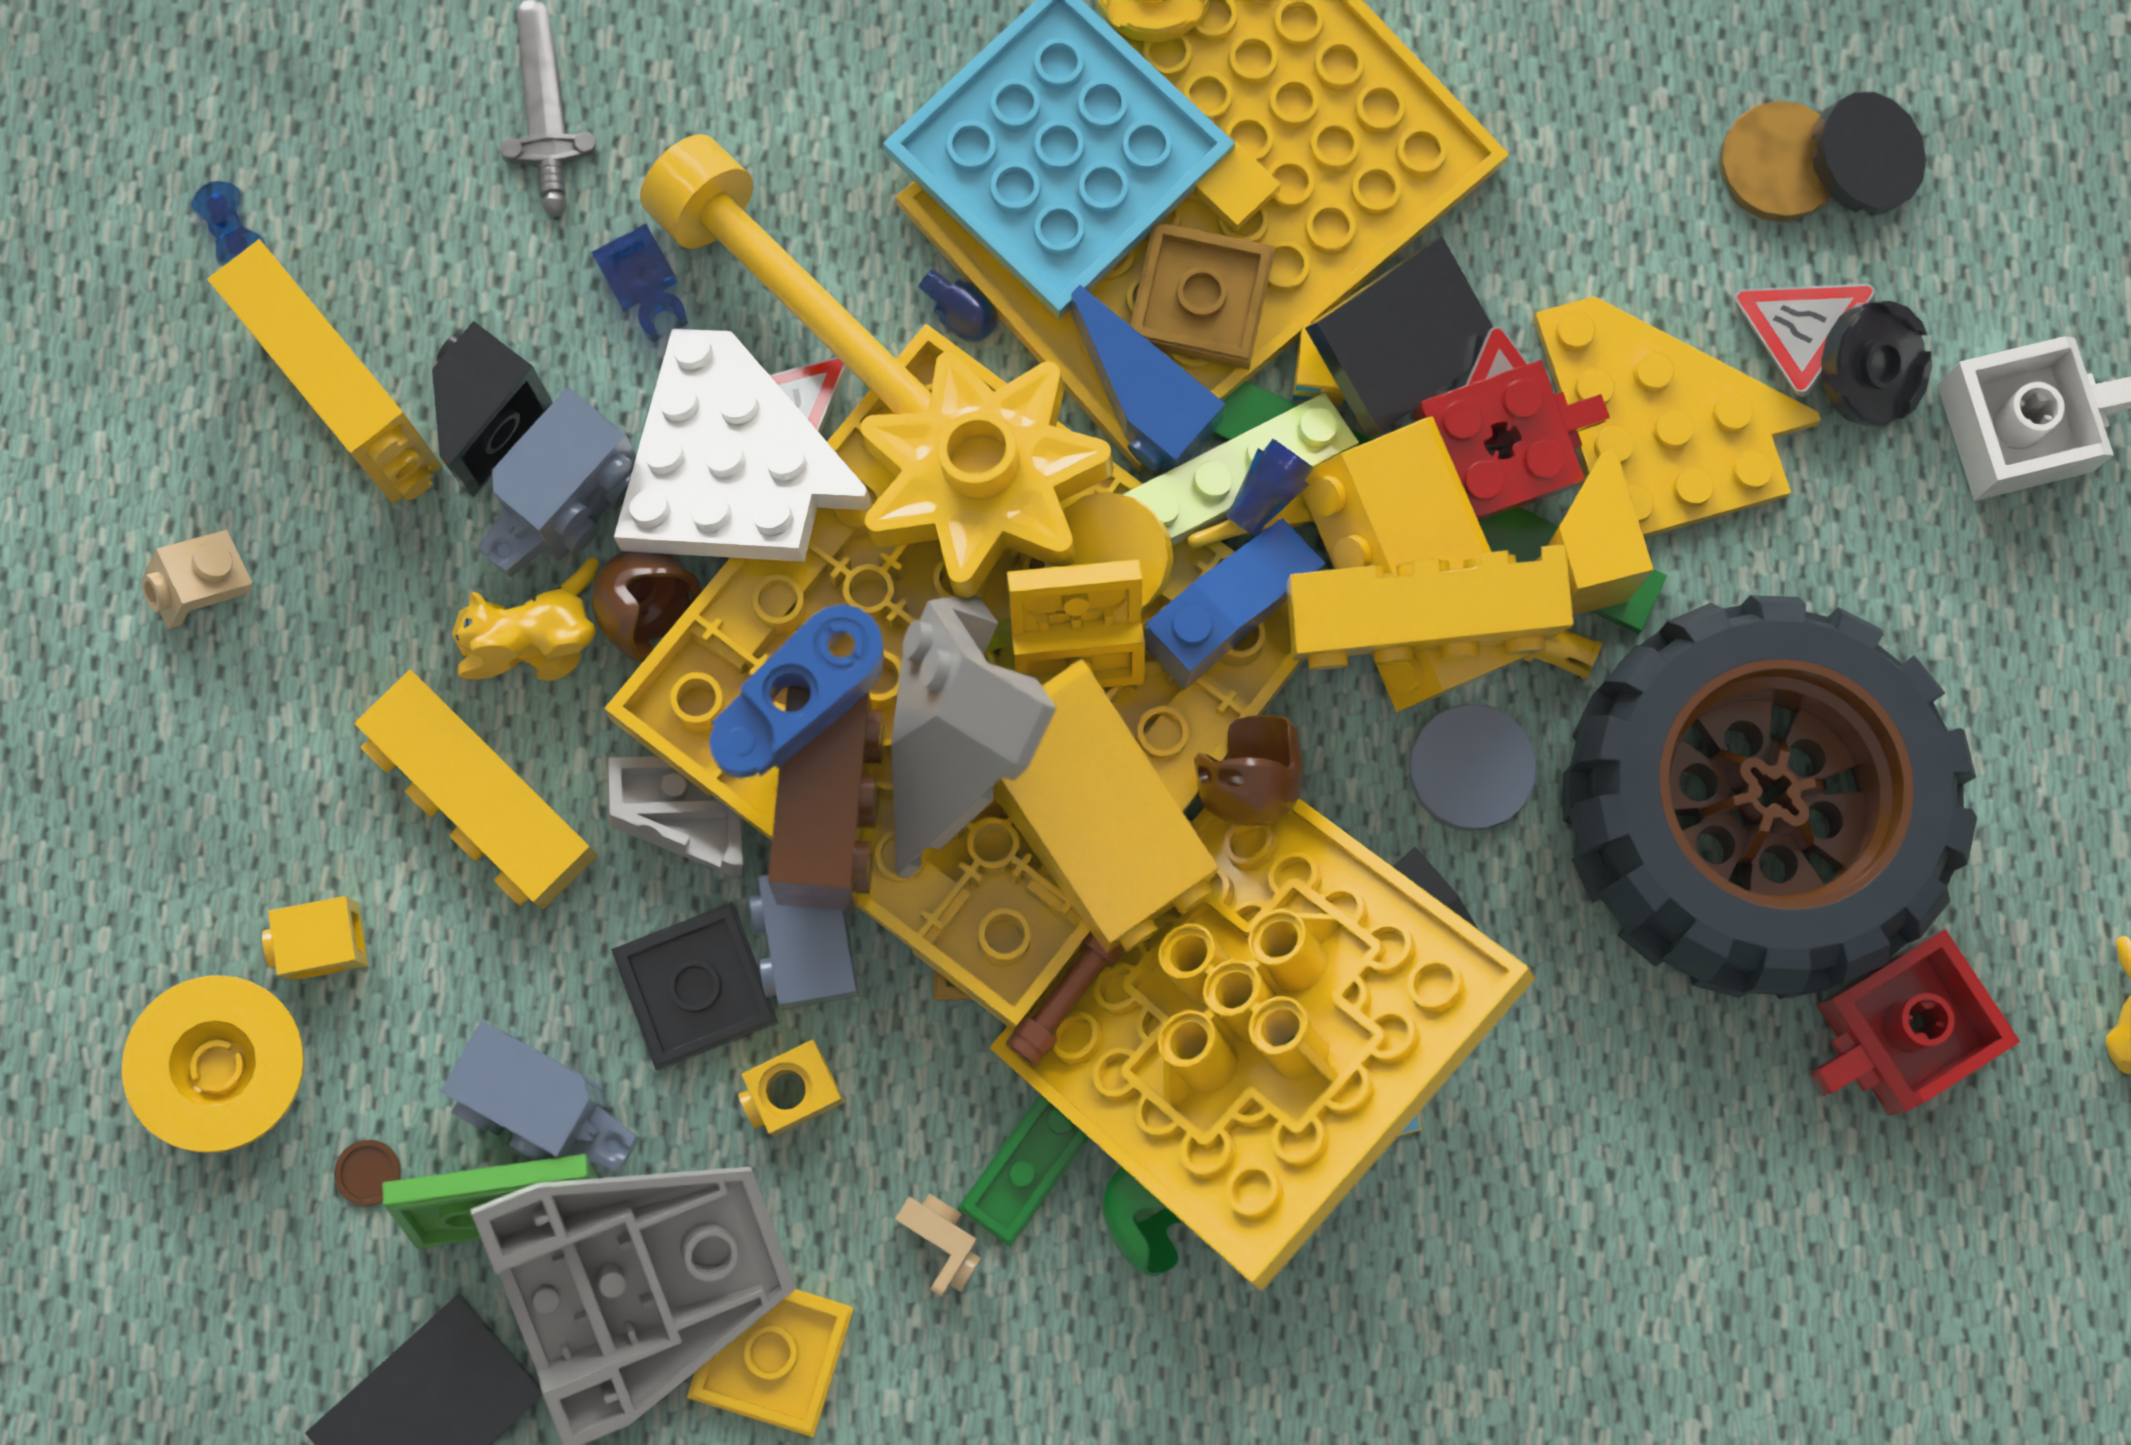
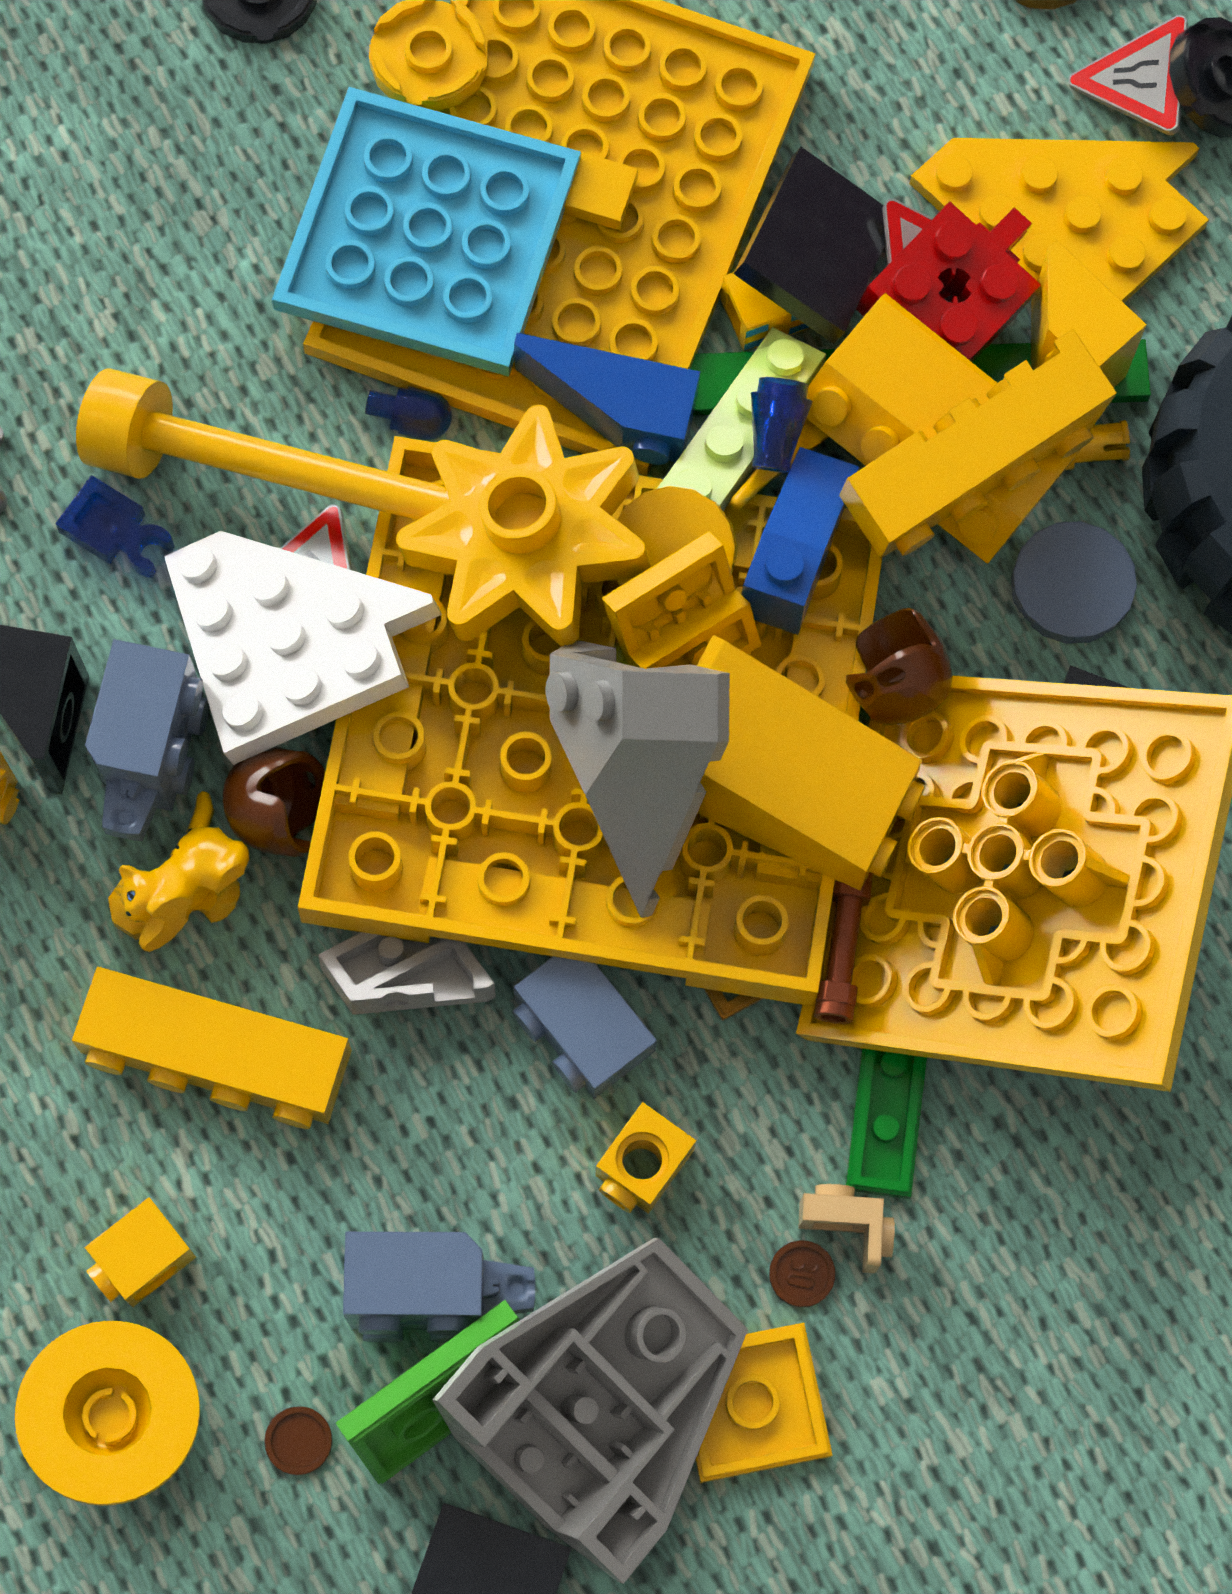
camera: 30 degrees left, 5 degrees down
black tile [611,902,779,1071] -> none
blue piece [709,604,884,778] -> none
reddish brown brick [768,686,885,911] -> none
green helmet [1103,1167,1184,1276] -> none
pearl gold tile [1130,222,1276,370] -> none
none -> reddish brown piece [769,1240,835,1307]

